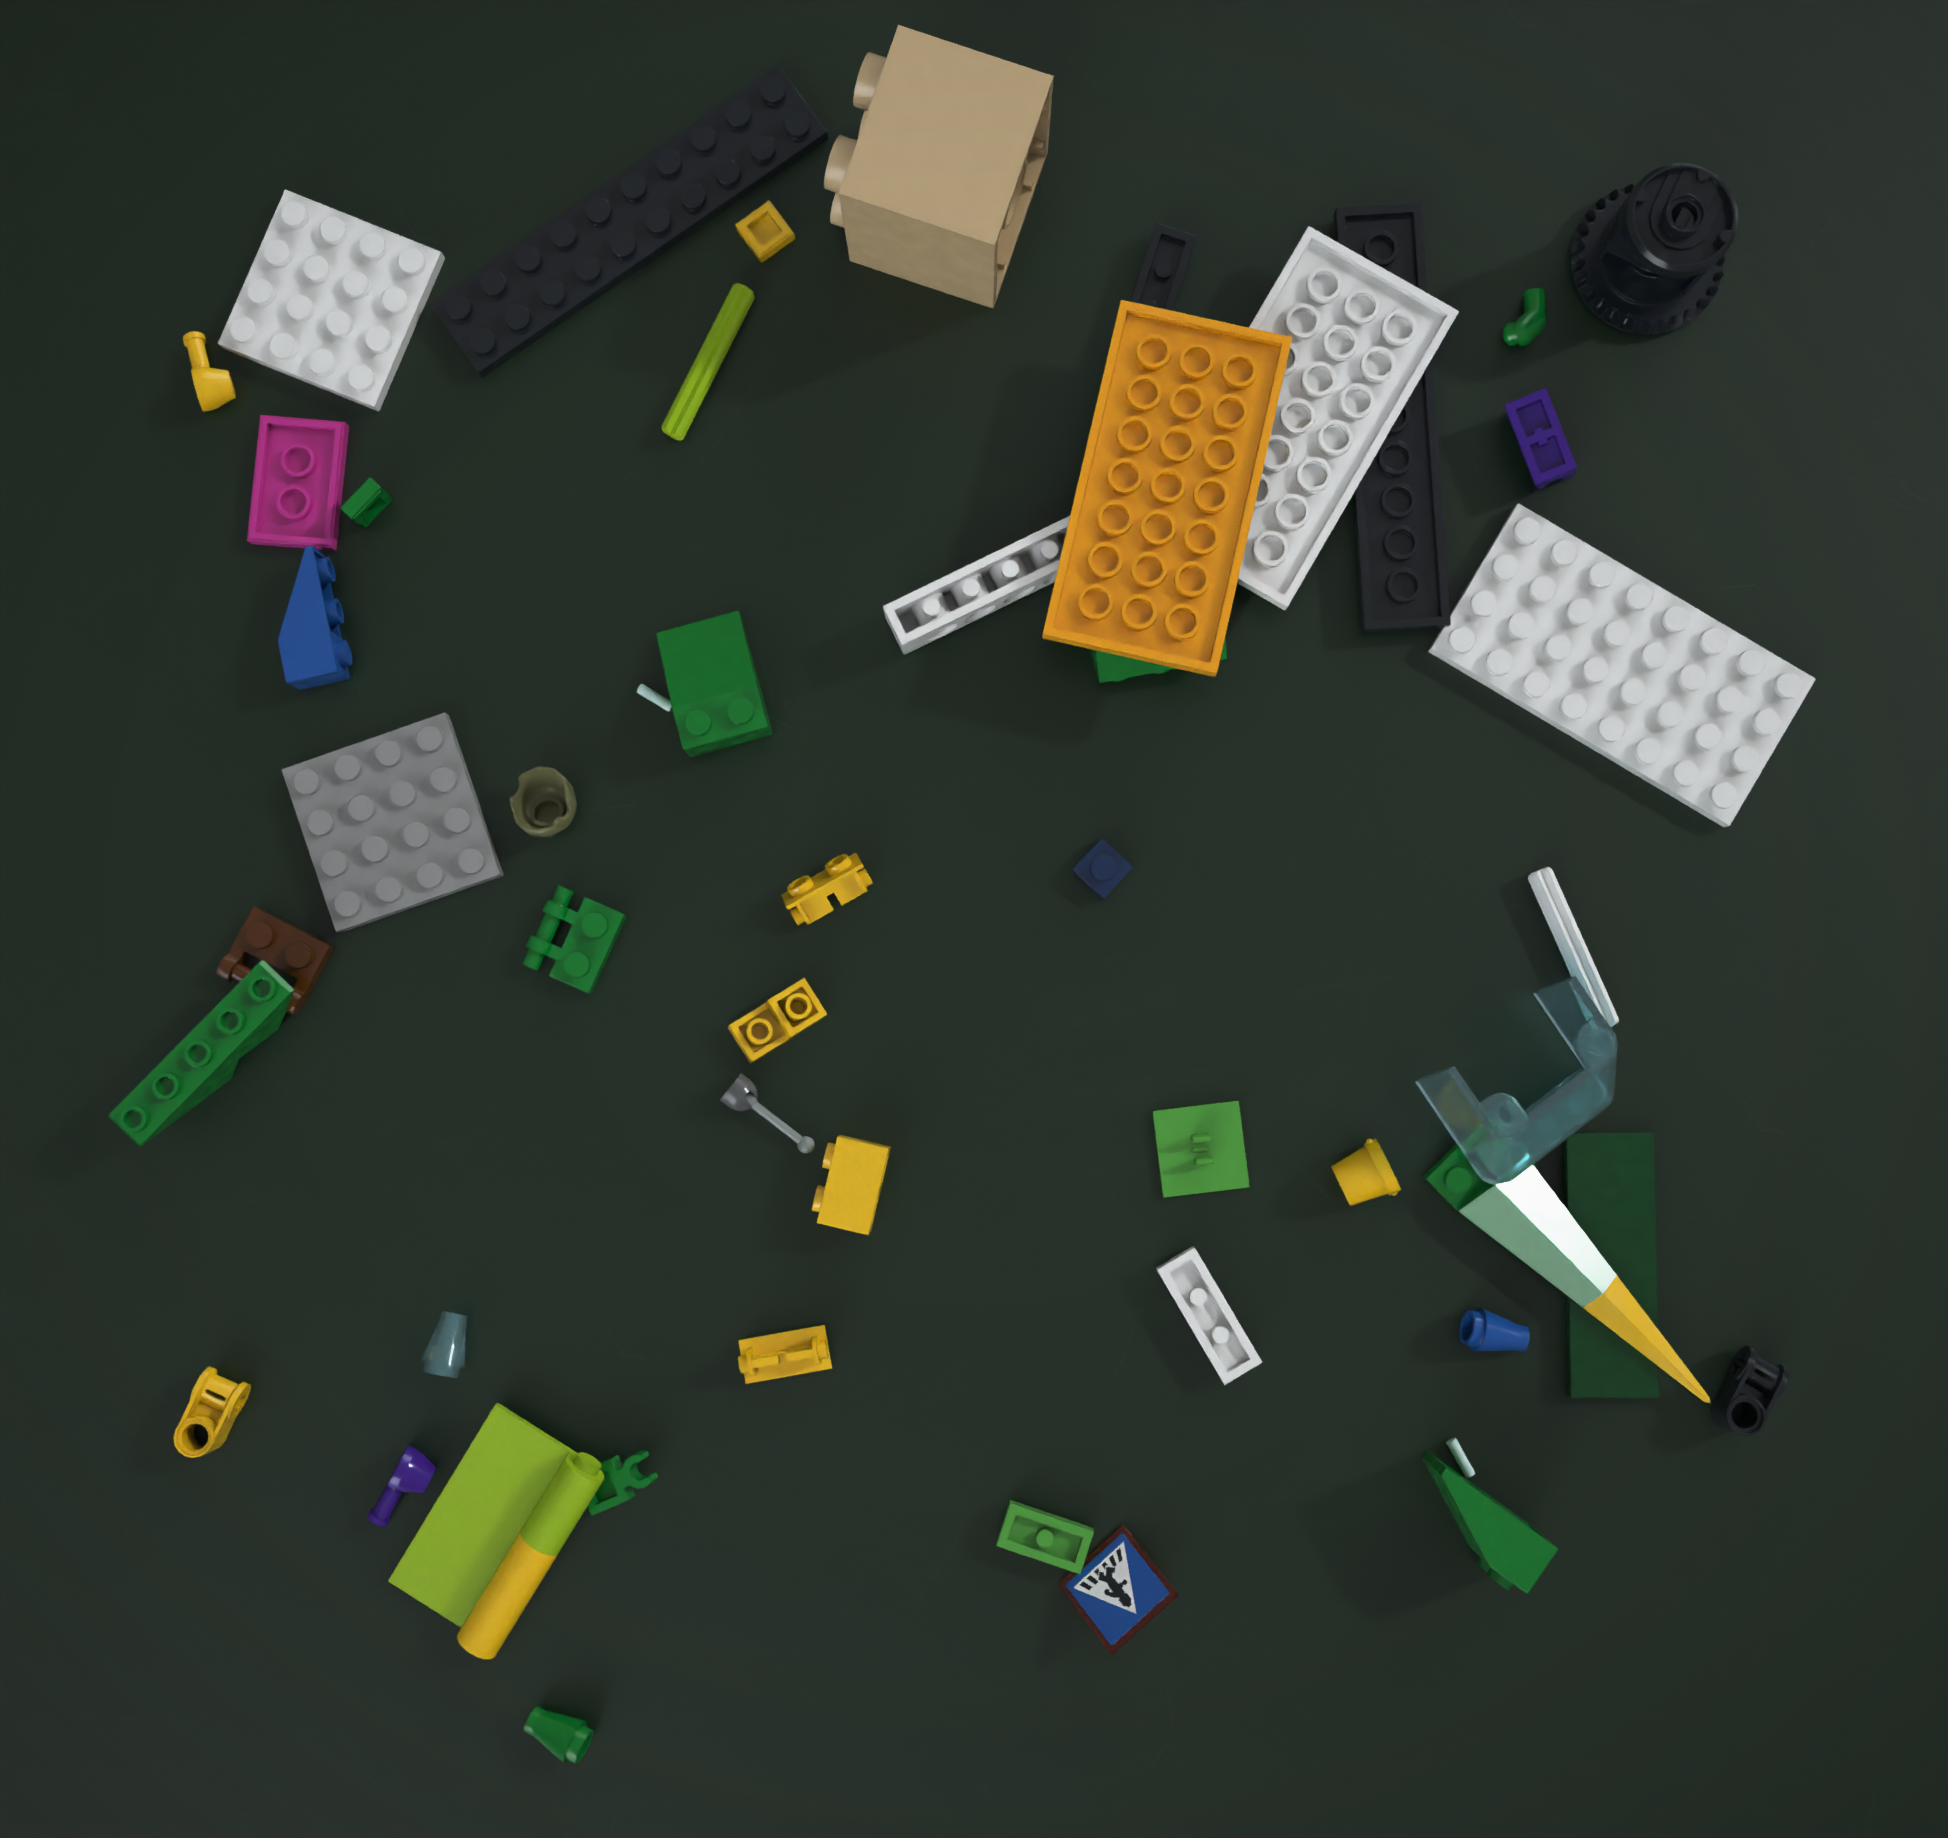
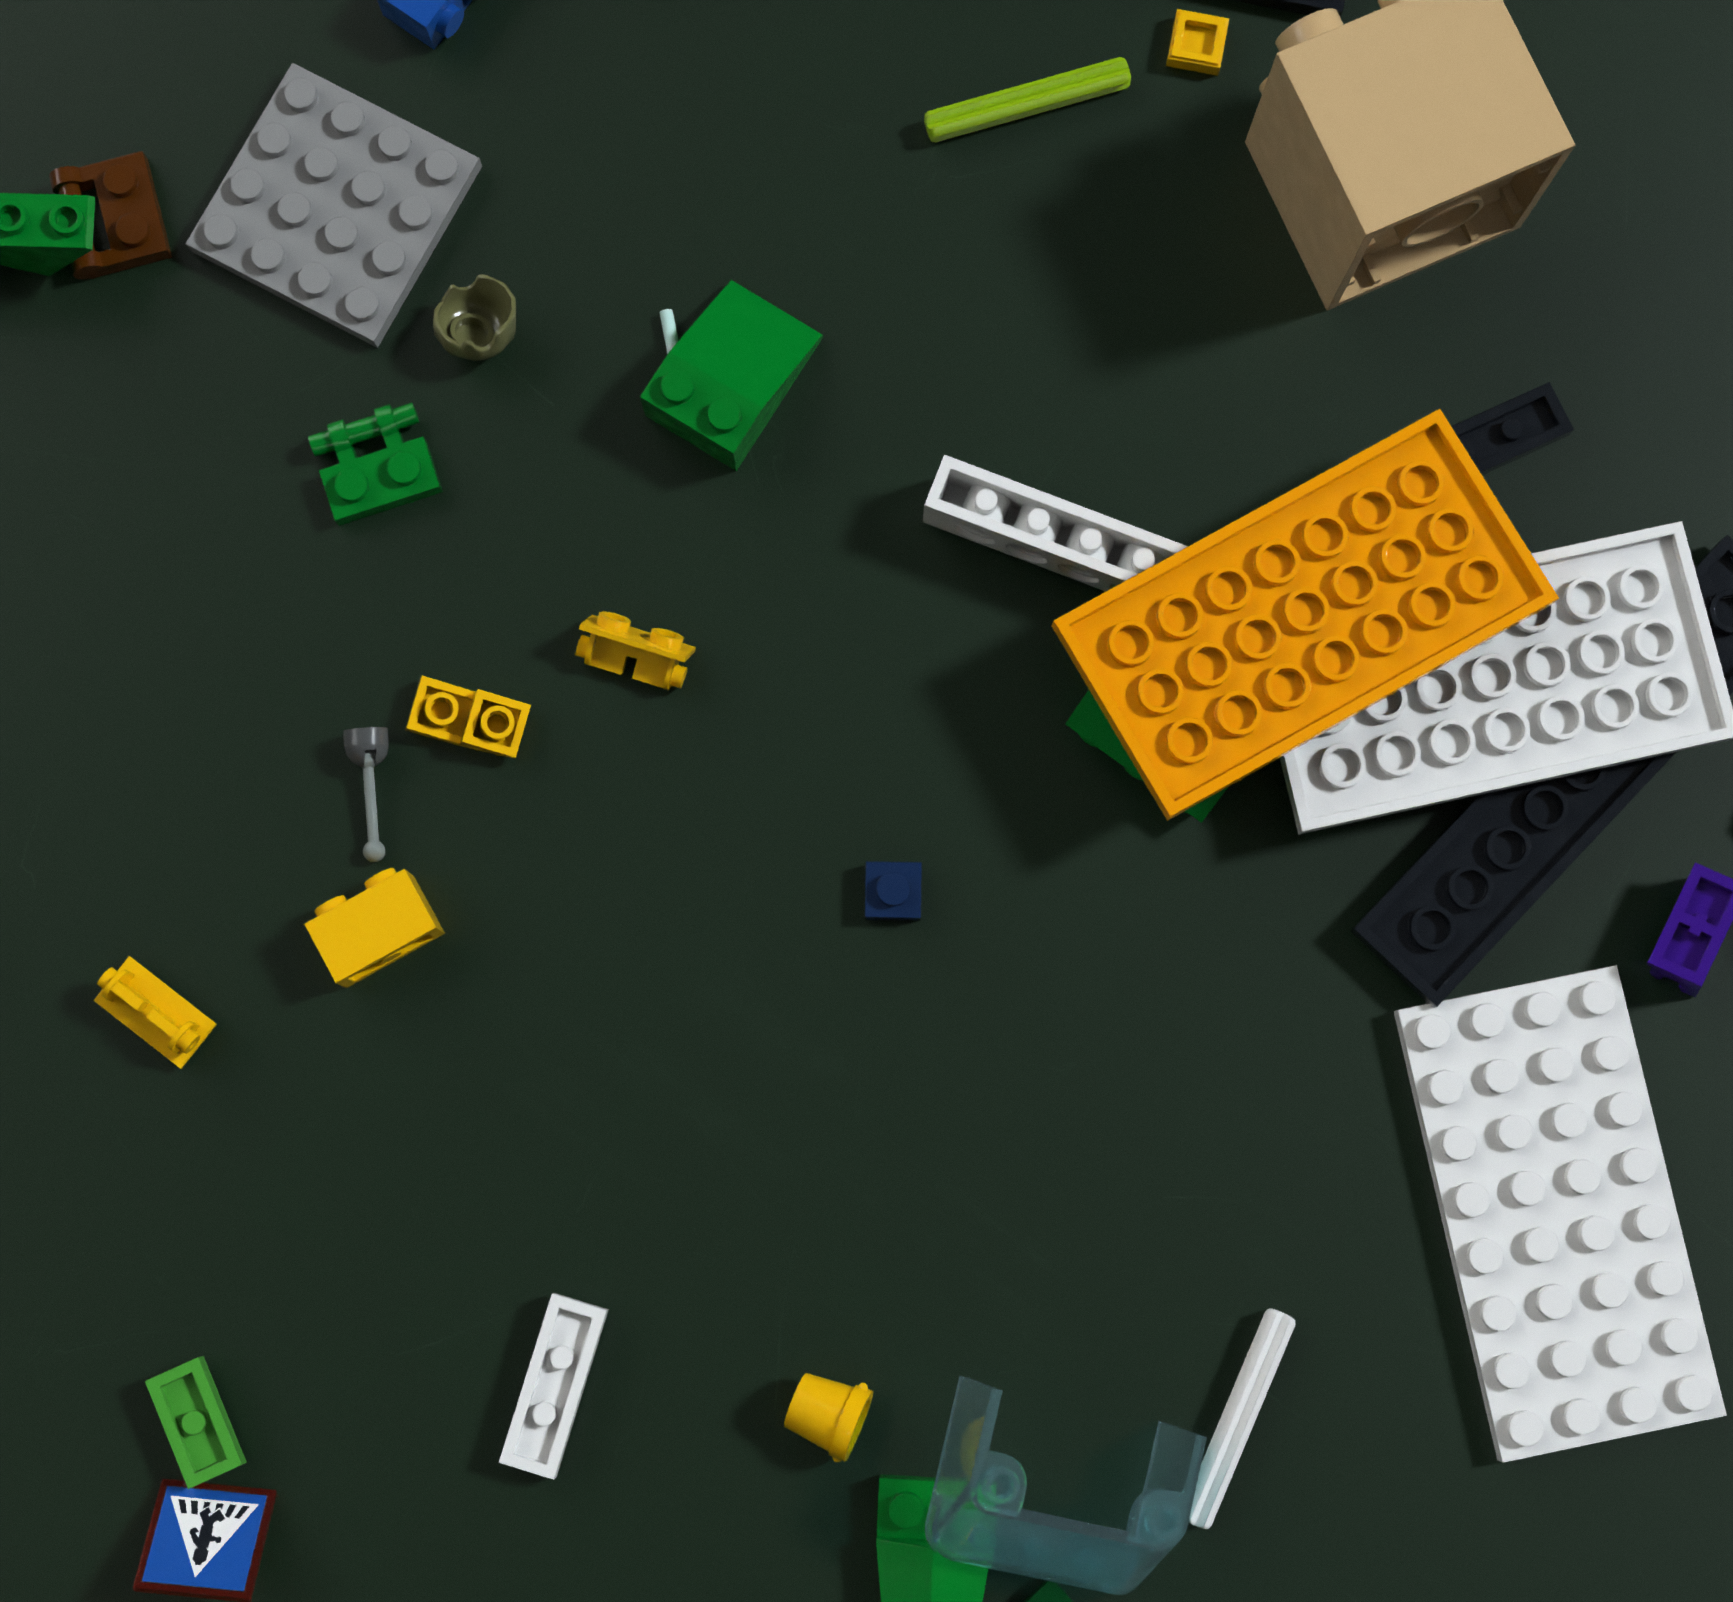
camera: 45 degrees right, 5 degrees down
bright green piece [1152,1101,1250,1198] -> none

